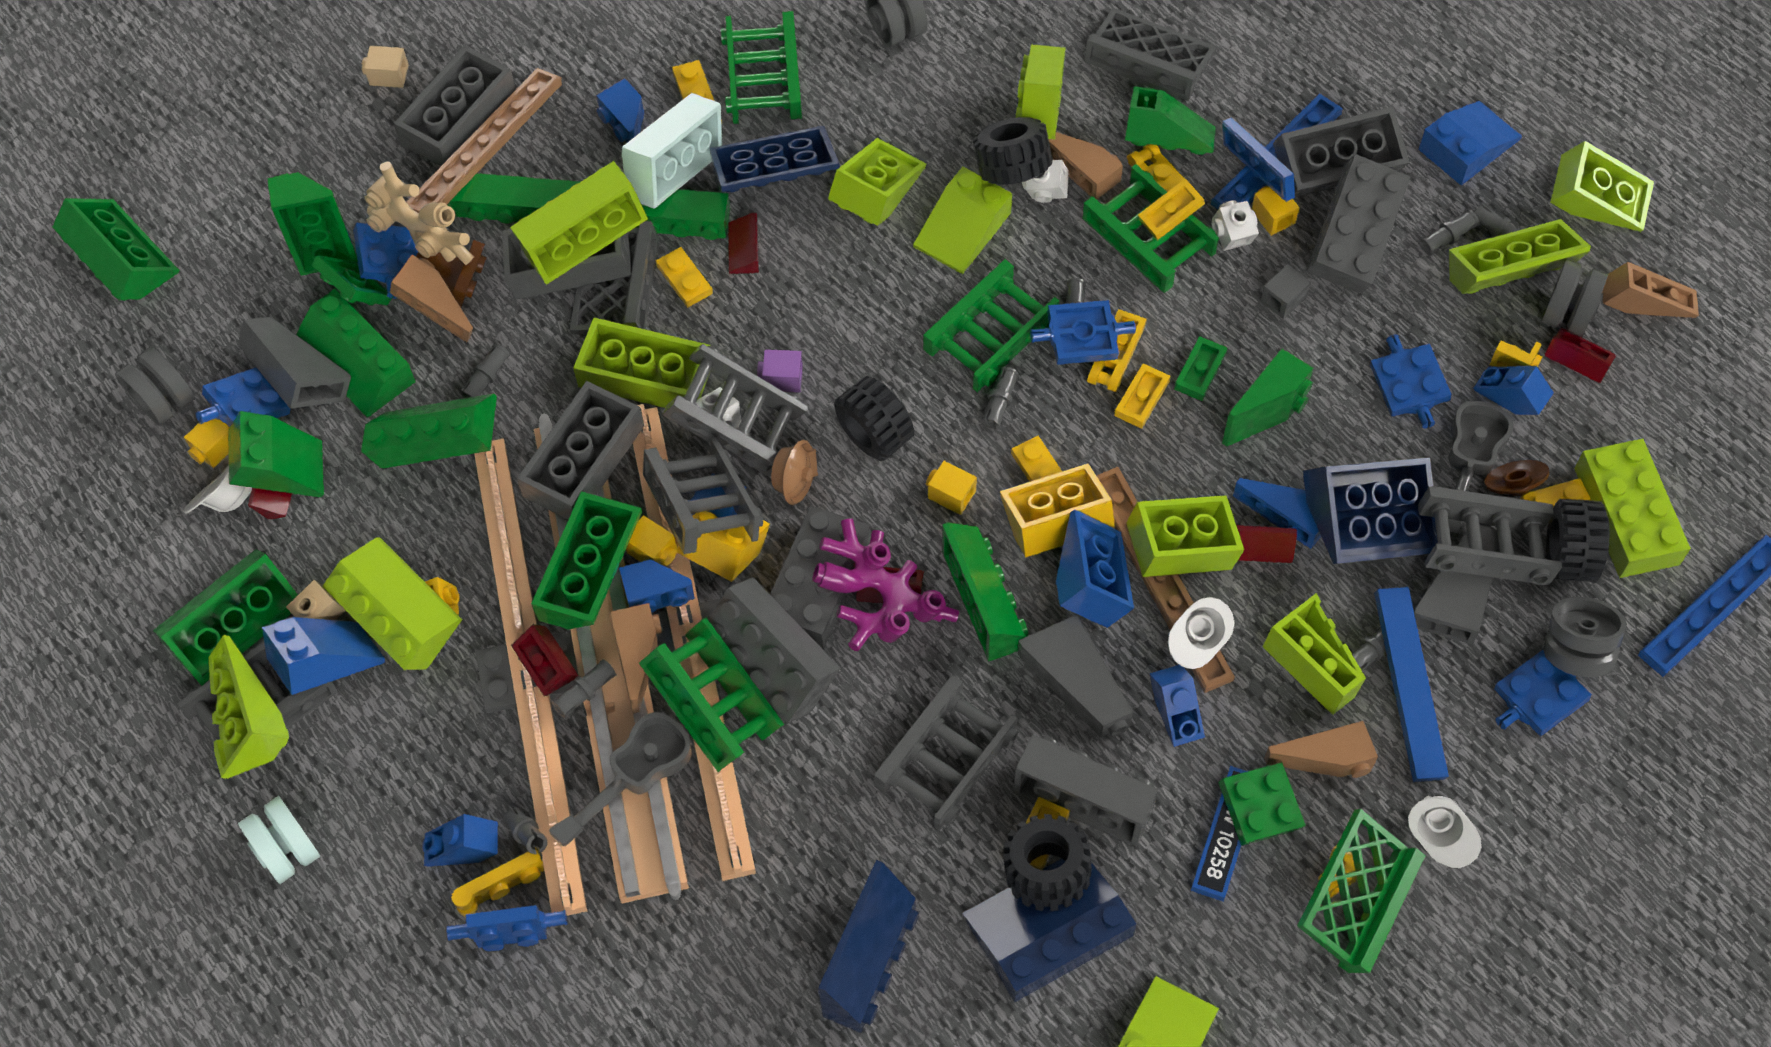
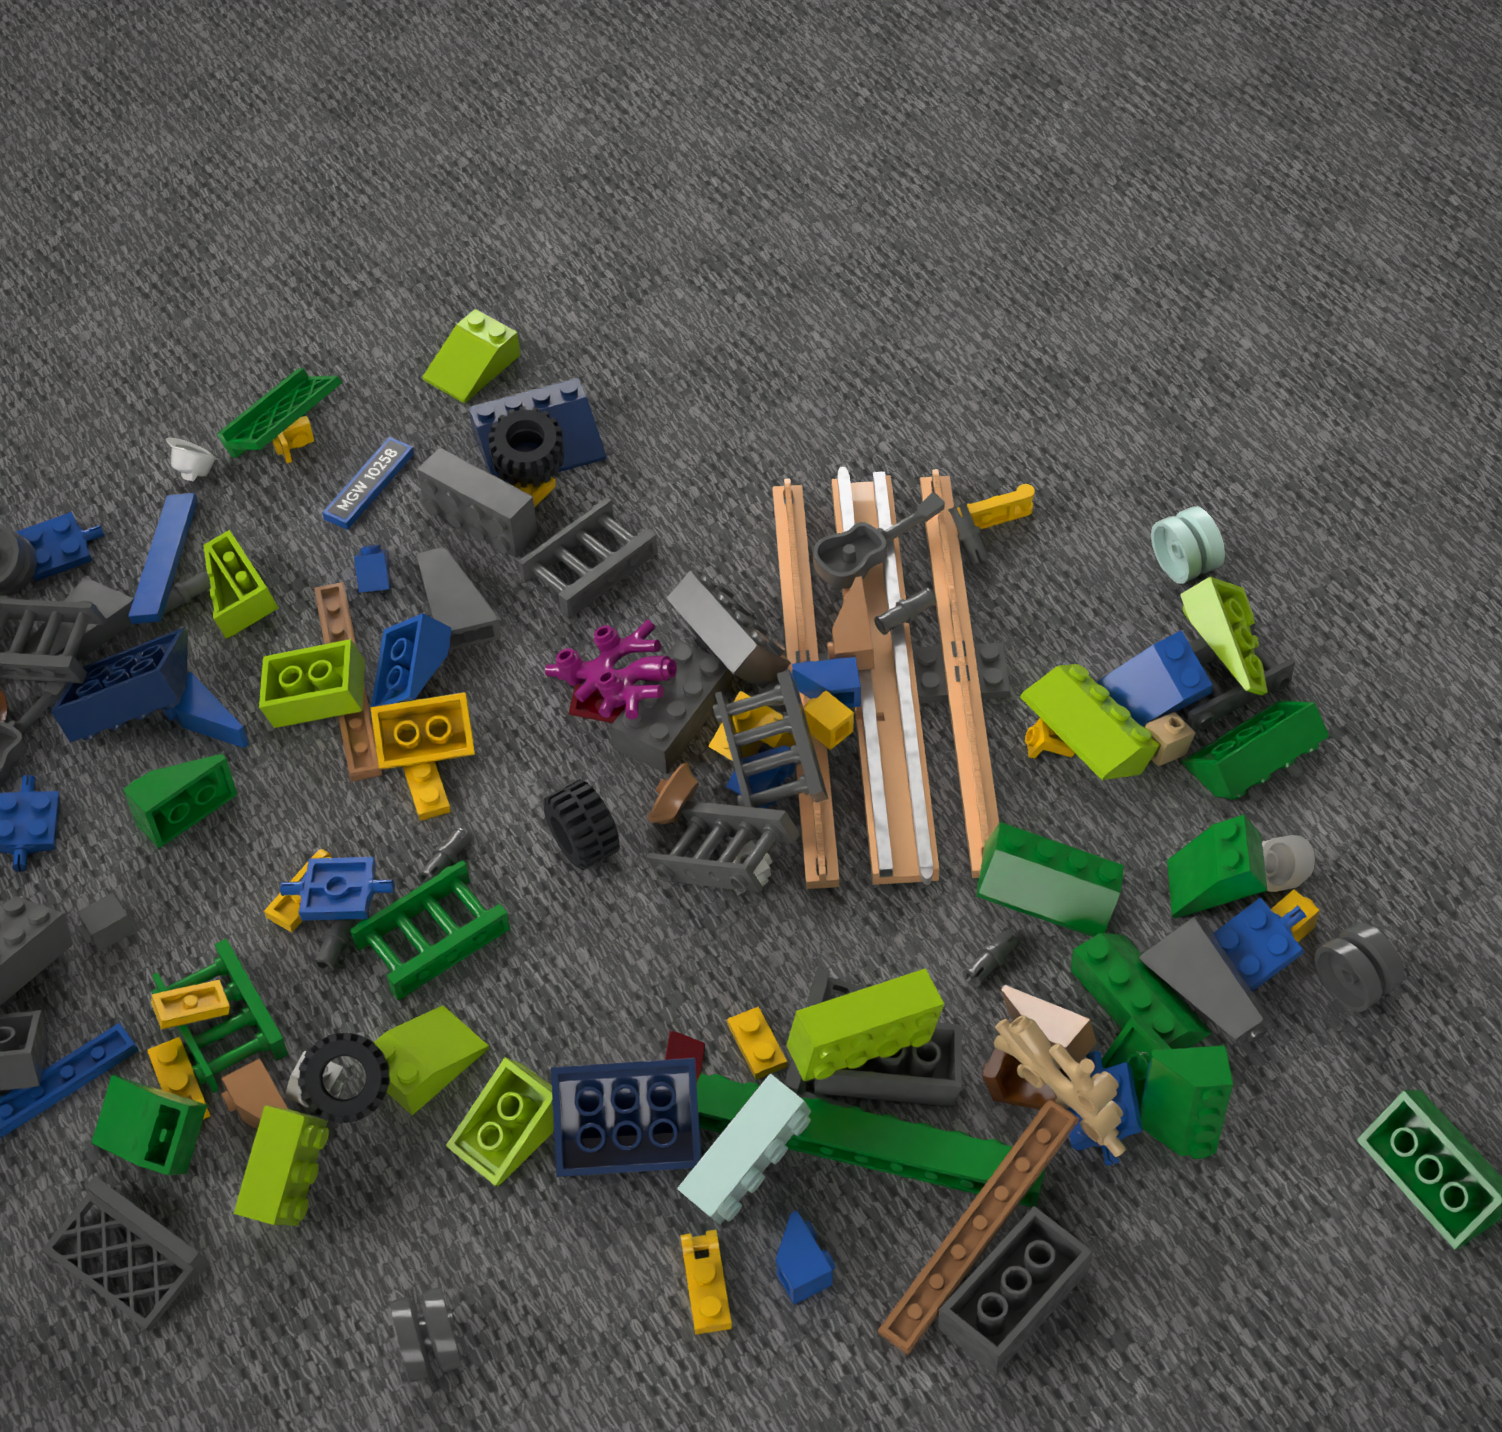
camera: 170 degrees left, 10 degrees down
tan brick [362,46,409,88] -> none
blue slope [423,814,498,867] -> none
blue plate [447,905,567,951] -> none
dark red slope [511,624,578,696] -> none
dark grey brick [517,381,644,520] -> none
green slope [531,491,642,629] -> none
lime brick [573,318,710,408] -> none
green fence [639,617,784,772] -> none
green fence [721,11,802,124] -> none
medium lavender brick [757,350,803,392] -> none
dark blue slope [818,860,920,1033] -> none
yellow brick [926,461,977,515] -> none
green slope [942,522,1029,662] -> none
yellow plate [1114,363,1171,429] -> none
white piece [1168,597,1234,669] -> none
green plate [1174,336,1228,401] -> none
white brick [1211,200,1259,251] -> none
green plate [1218,762,1306,846] -> none
blue tile [1222,117,1295,202] -> none
dark red slope [1236,525,1297,563] -> none
yellow brick [1251,186,1299,236] -> none
medium nougat slope [1264,721,1378,778] -> none

